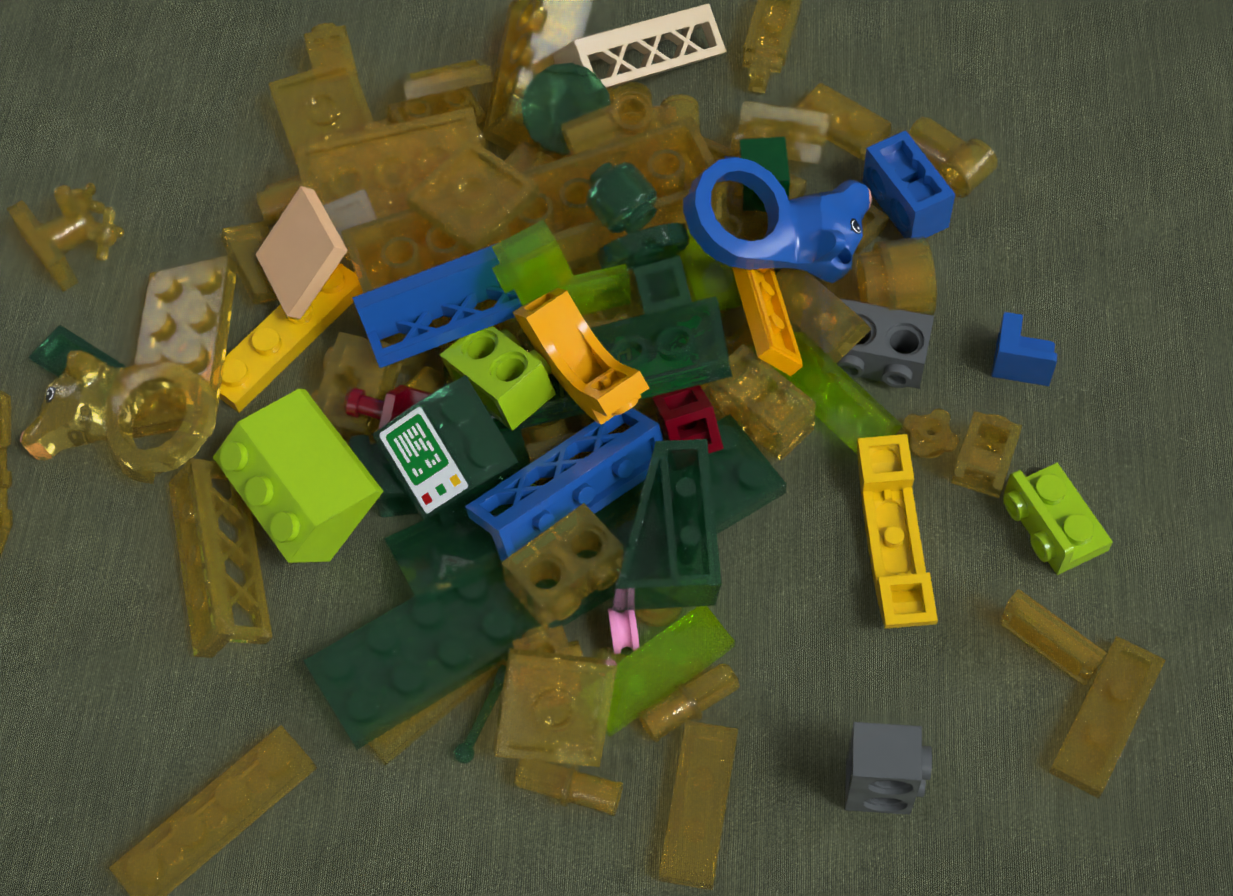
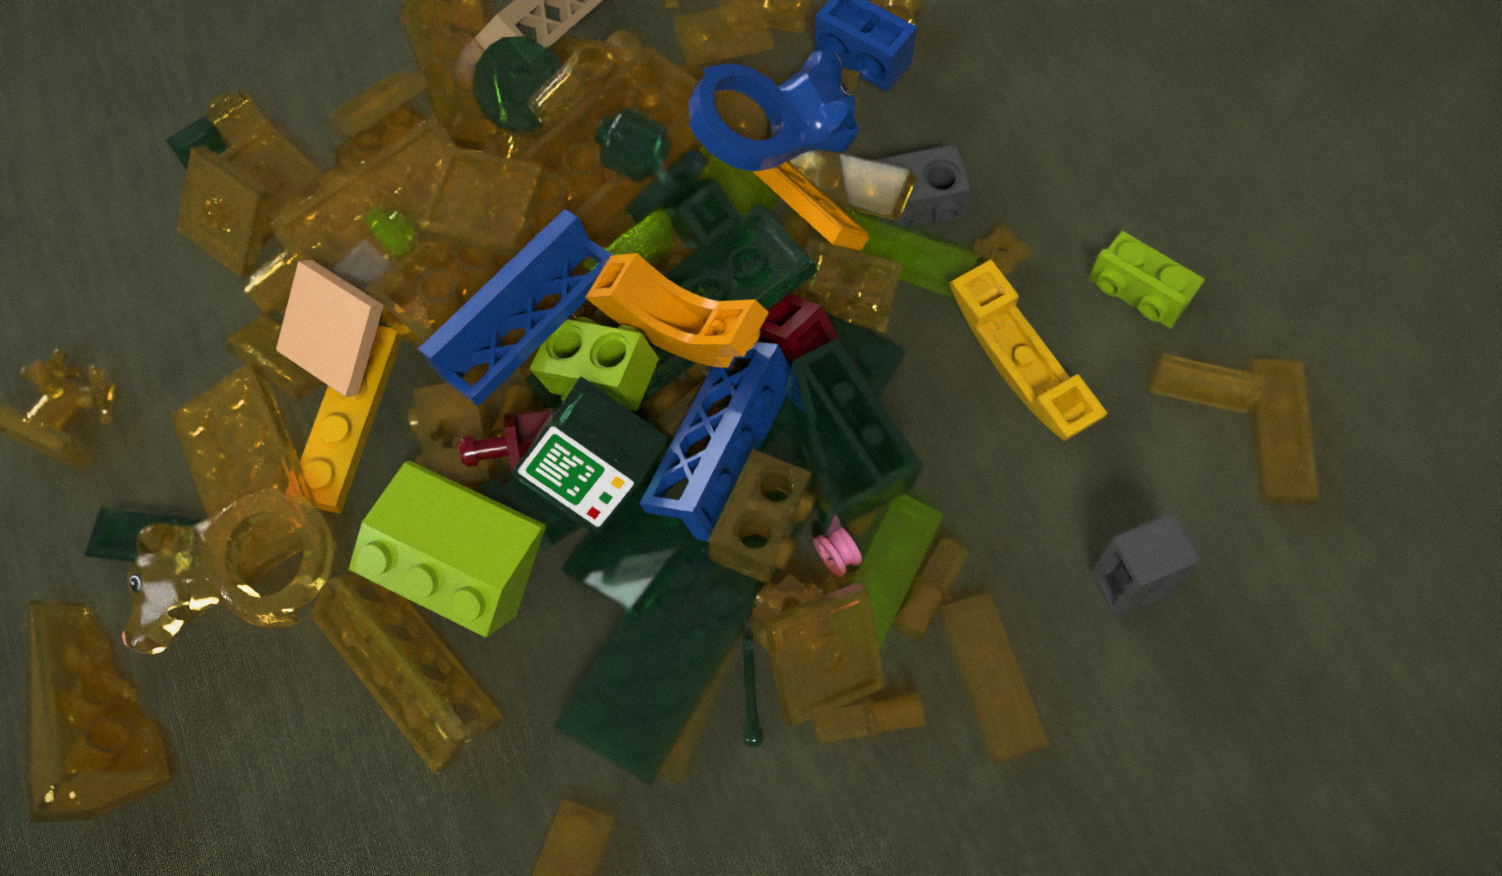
camera: 30 degrees left, 5 degrees up
clear neon green brick [492,219,575,306] -> none
dark green brick [739,137,790,212] -> none
clear yellow piece [856,236,937,316] -> none
clear yellow brick [951,411,1023,498] -> none
blue panel [991,312,1058,386] -> none
none -> clear green tile [165,116,230,177]
none -> clear yellow plate [176,146,272,277]
none -> clear neon green plate [362,205,416,265]

